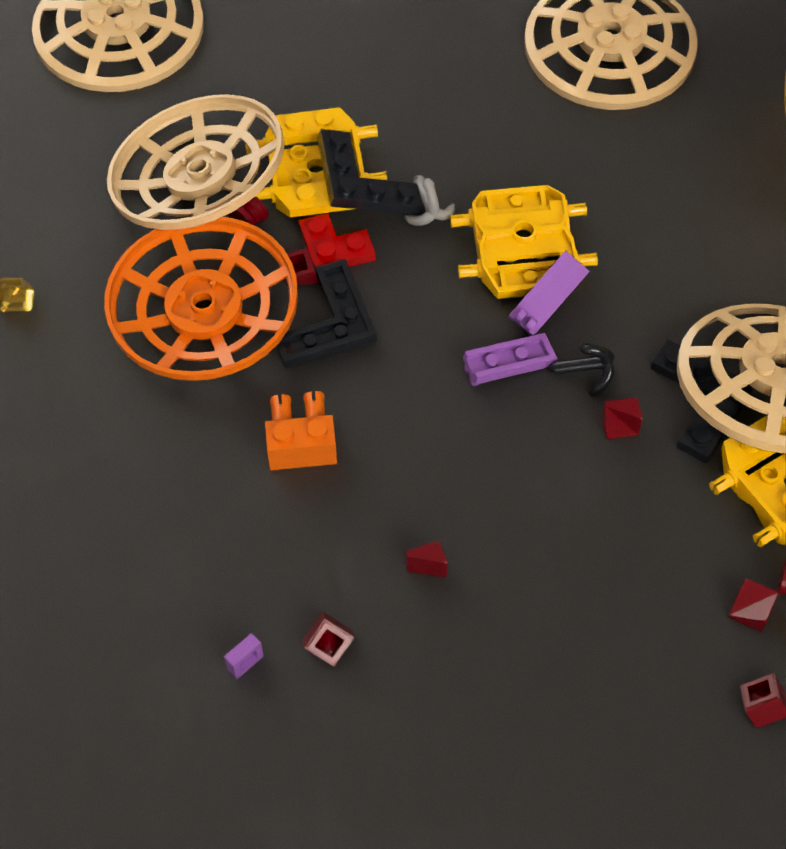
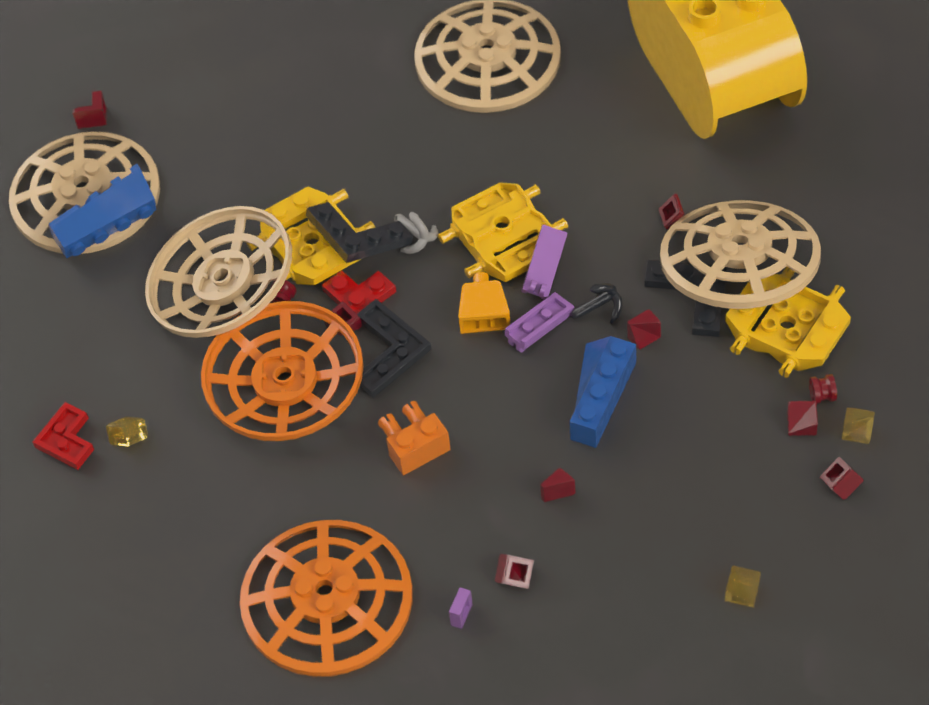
camera: 20 degrees left, 5 degrees down
none -> blue wedge [49,164,156,259]
none -> orange dish [240,520,413,676]
none -> light orange torso [458,272,510,334]
none -> blue wedge [570,336,636,448]
none -> dark red slope [659,193,684,230]
none -> clear yellow slope [725,565,761,607]

